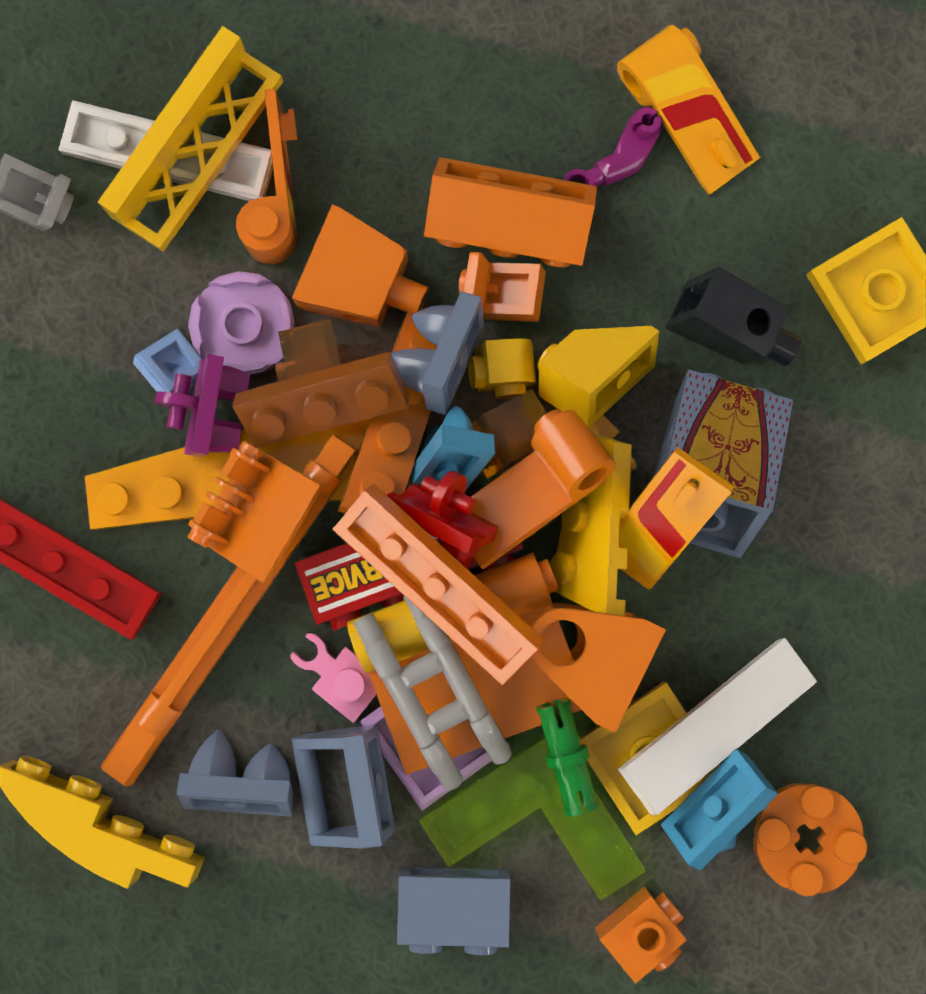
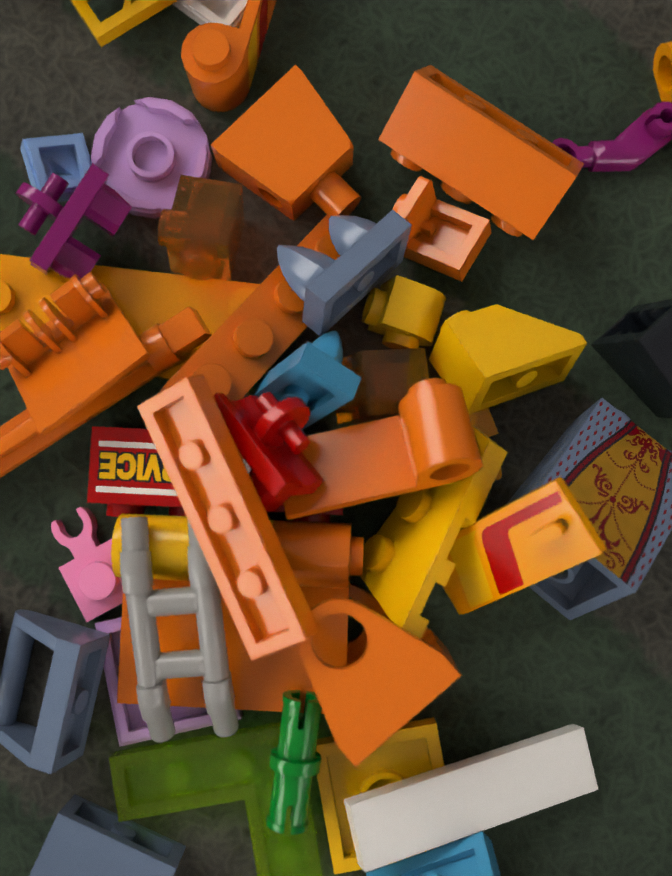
camera: 20 degrees right, 0 degrees up
dark orange plate [232,352,409,448] -> none

